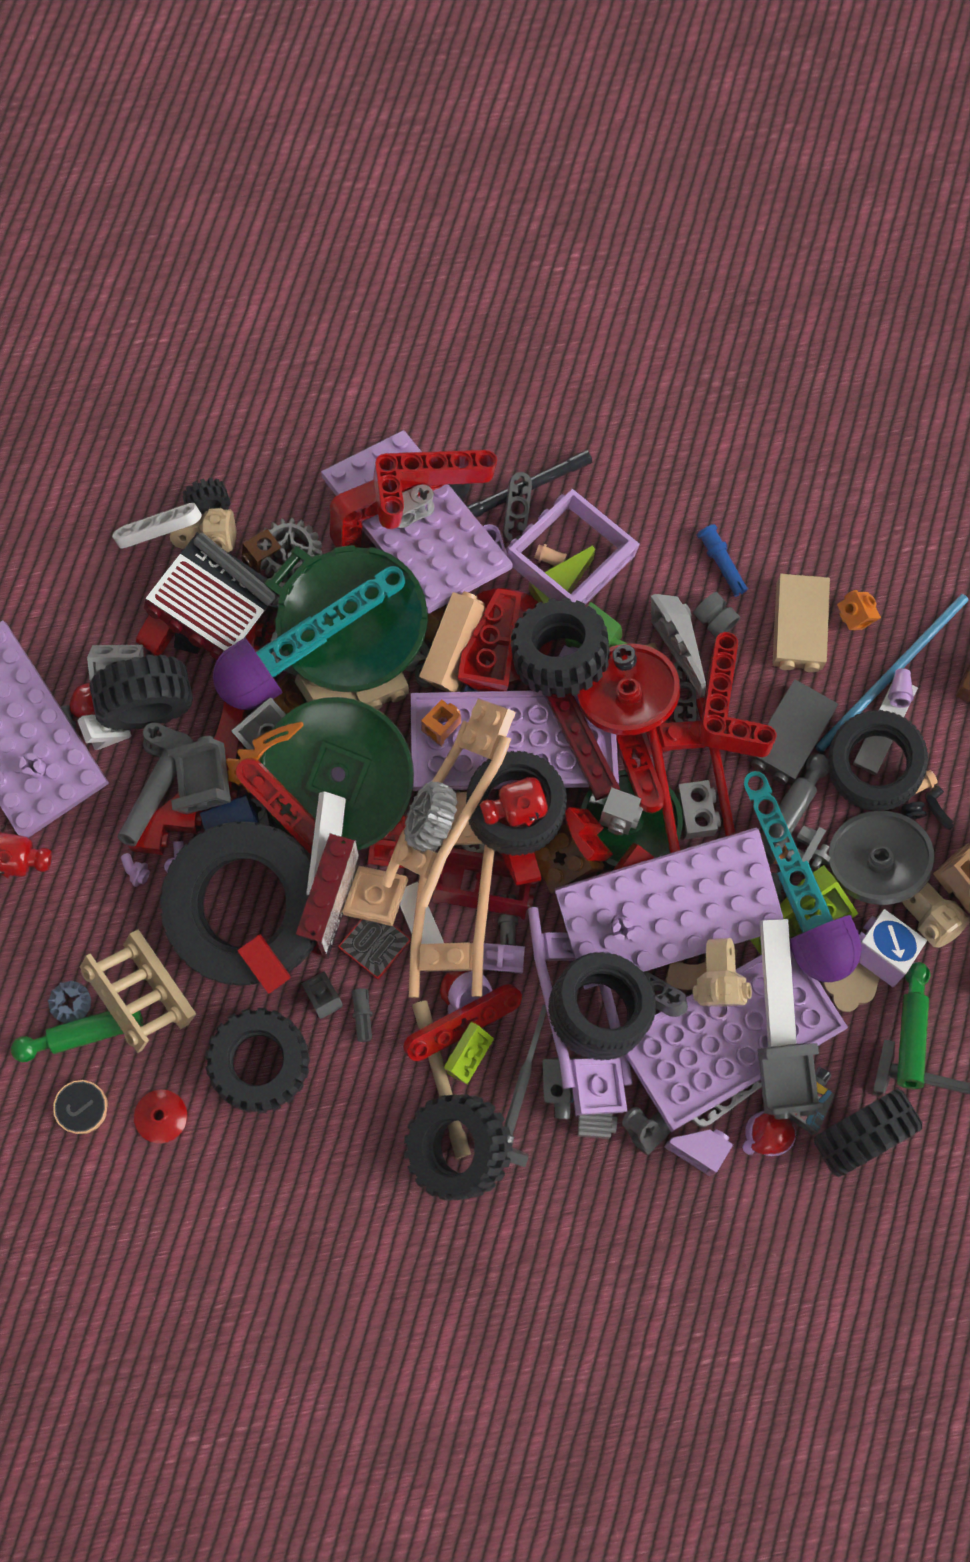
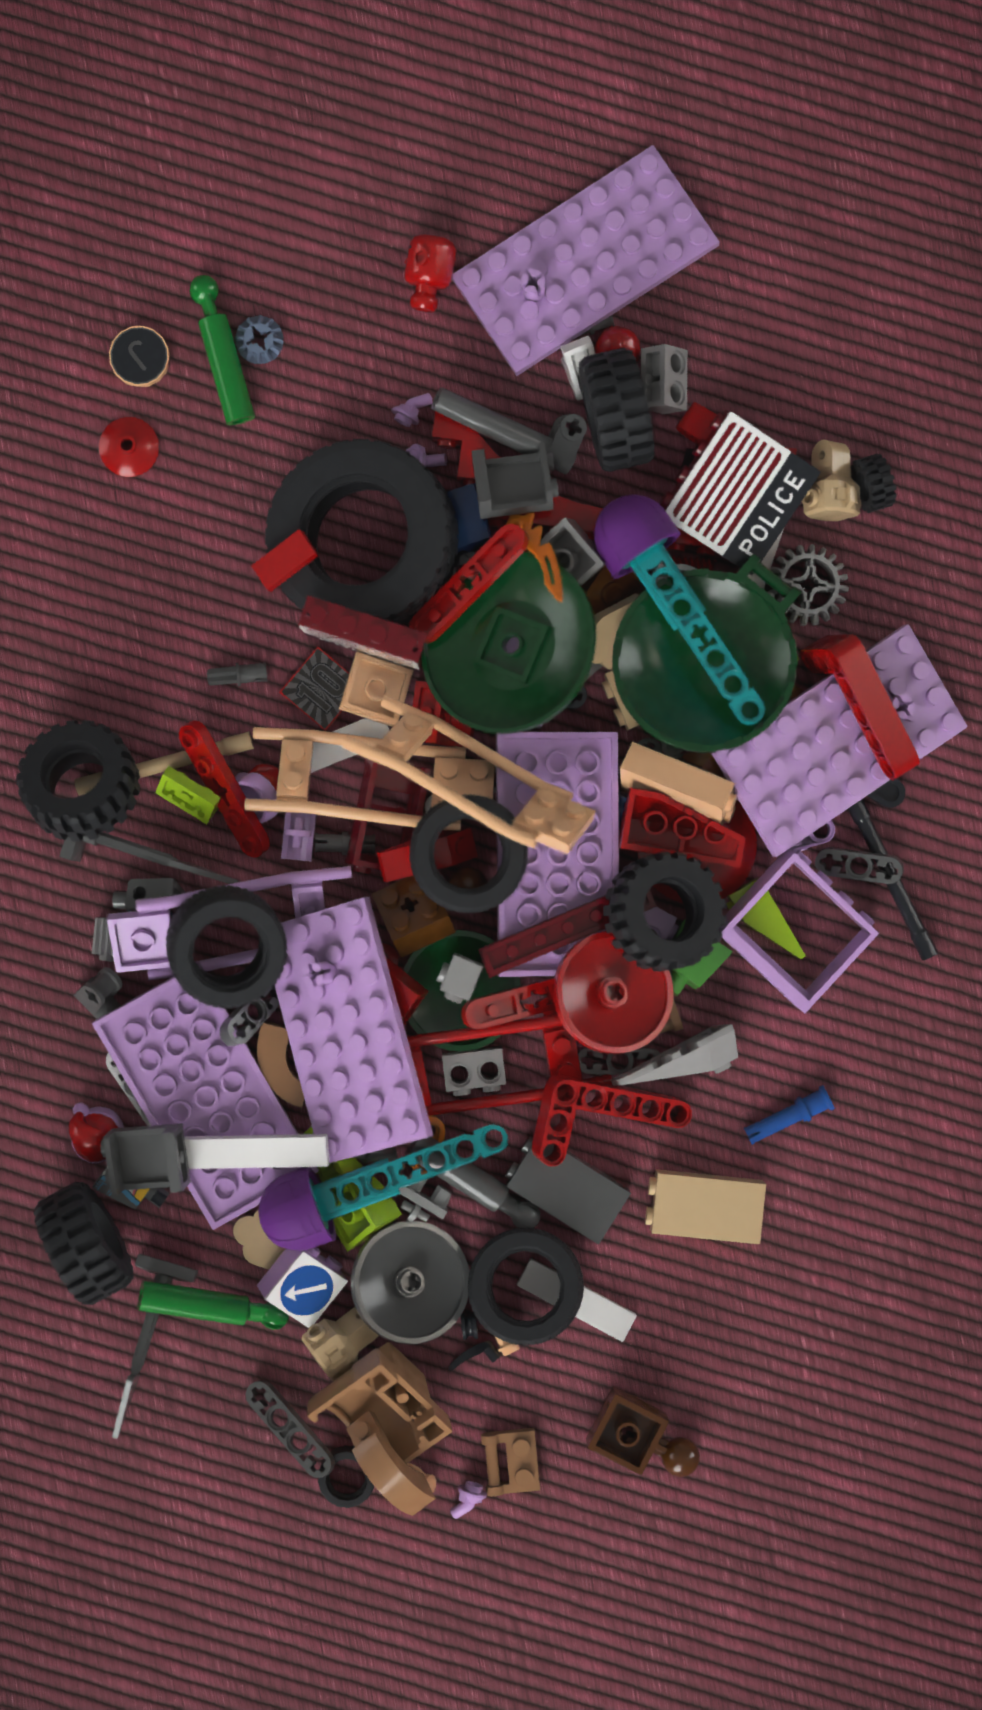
camera: 90 degrees right, 15 degrees up
tan fence [80,930,196,1053] -> none
white beam [112,503,202,548] -> none
dark grey axle [194,533,276,606] -> none
black tyre [205,1008,310,1114] -> none
reddish brown bracket [241,529,281,574] -> none
dark grey slope [301,971,343,1018] -> none
white tile [306,791,346,895] -> none
red beam [373,450,497,529] -> none
light grey piece [389,485,434,528] -> none
light grey gear [404,781,458,852] -> none
orange brick [421,699,461,746] -> none
red piece [480,777,548,827] -> none
light nougat pin [534,544,567,566] -> none
red slope [565,807,613,861] -> none
black bush [612,645,637,671] -> none
lavender slope [664,1129,733,1176] -> none
dark grey wheel [693,592,741,638] -> none
tan piece [693,938,752,1007] -> none
dark azure piece [815,594,969,753] -> none
orange brick [837,590,881,630] -> none
lavender cone [888,669,913,708] -> none

